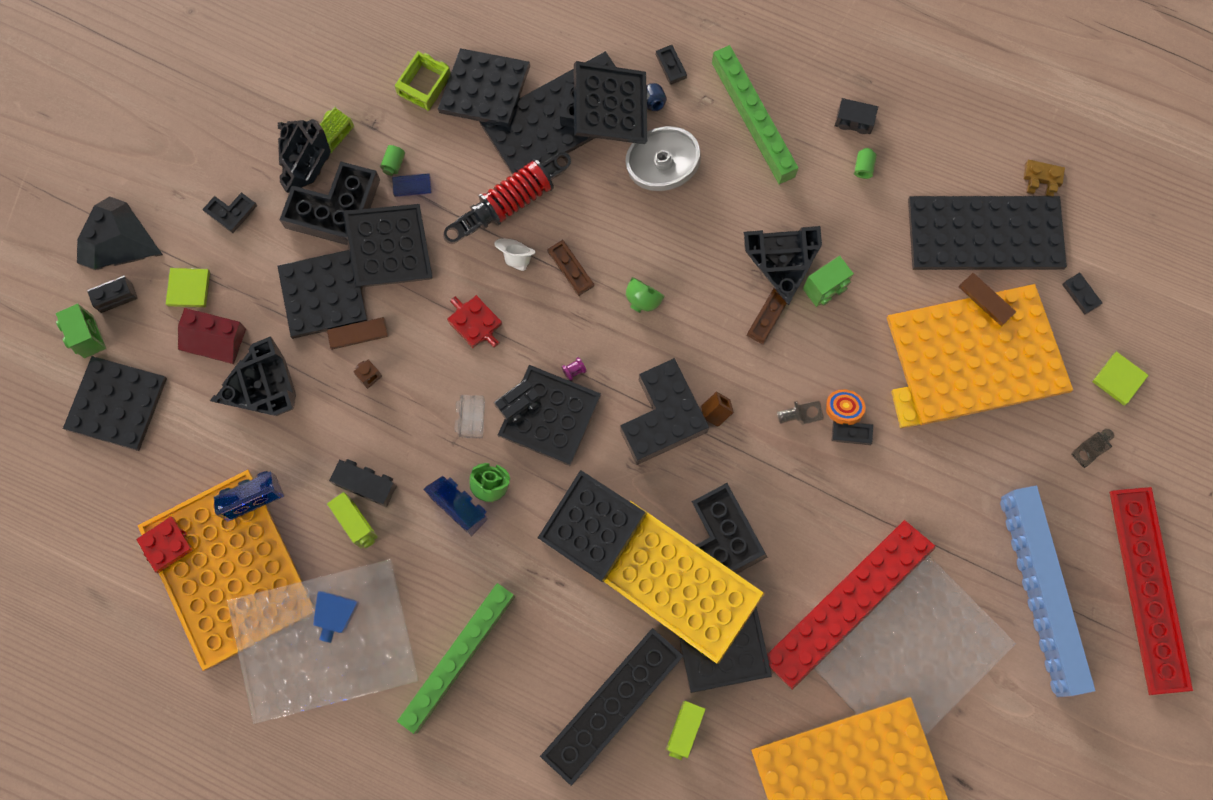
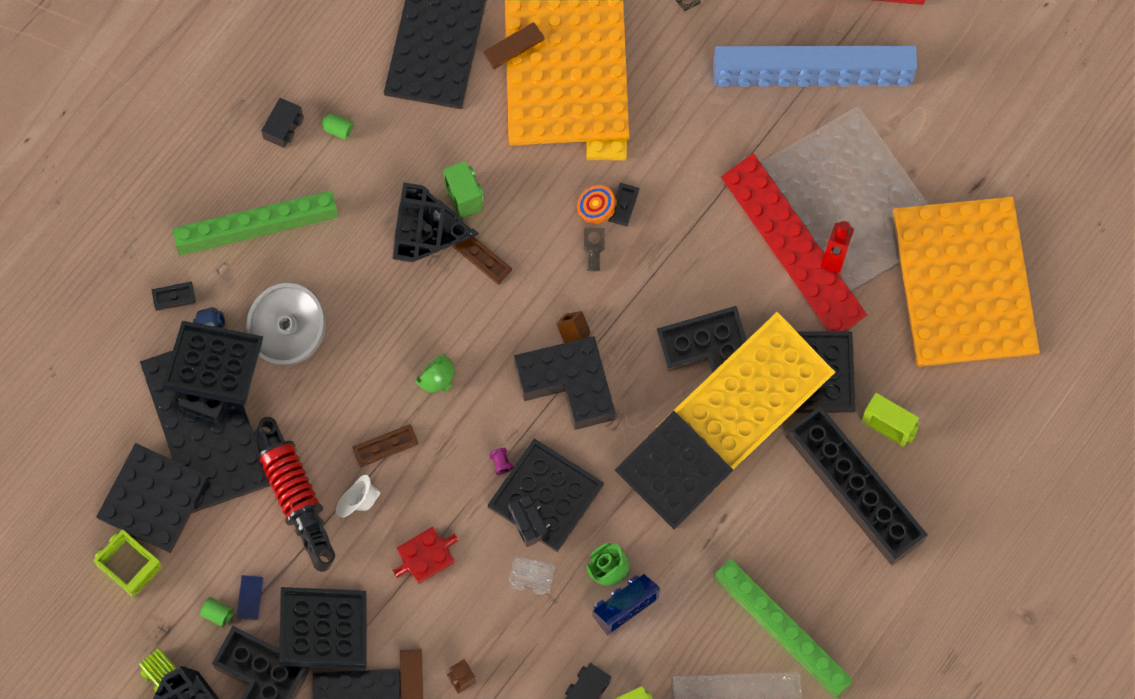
camera: 80 degrees left, 5 degrees down
none -> red torso [820,221,854,273]

